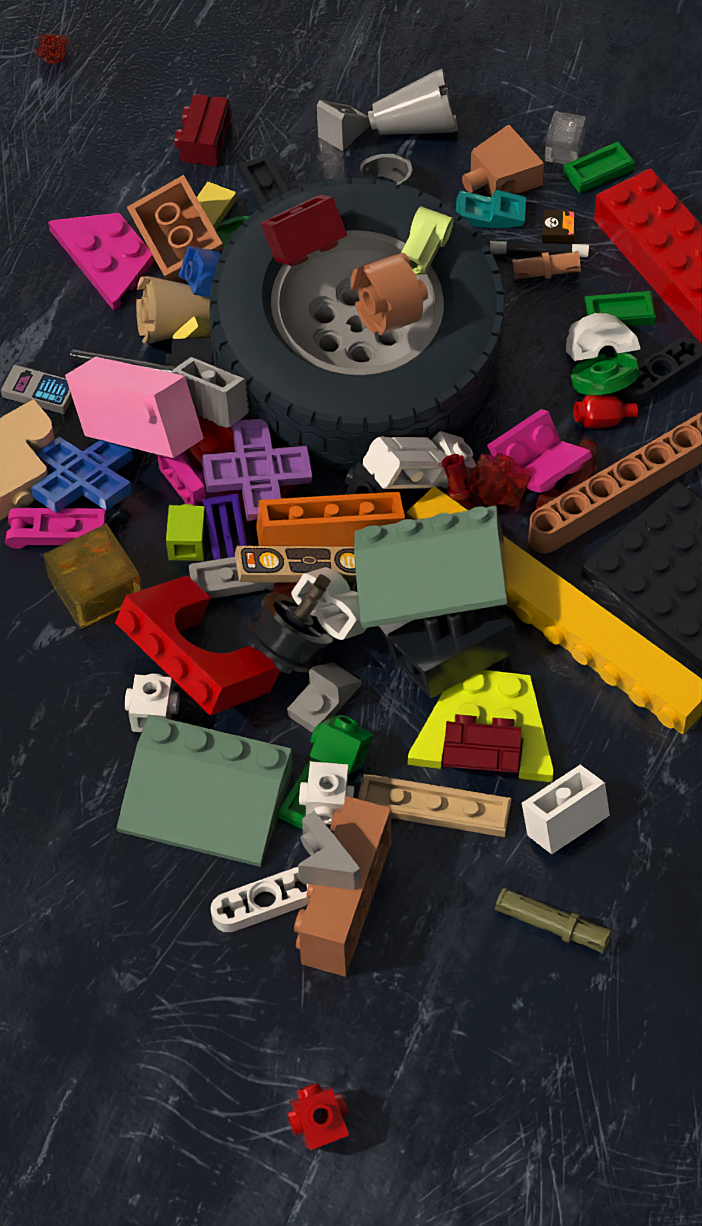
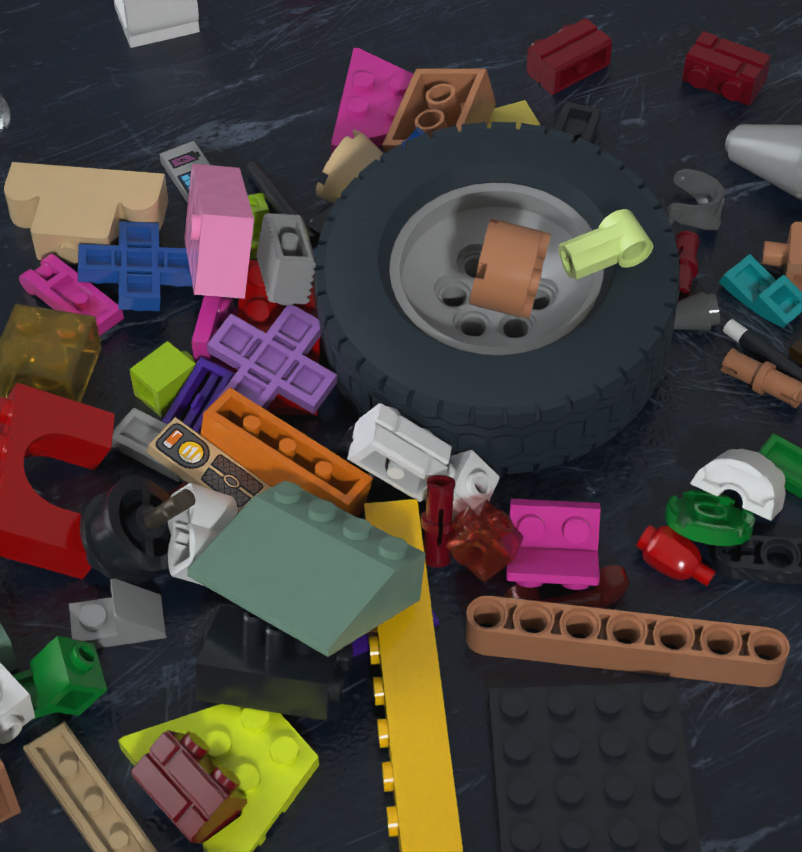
camera: 40 degrees right, 5 degrees down
dark red brick [260,194,348,266] -> none
light grey slope [317,100,371,151] -> none
none -> dark red brick [682,31,771,106]

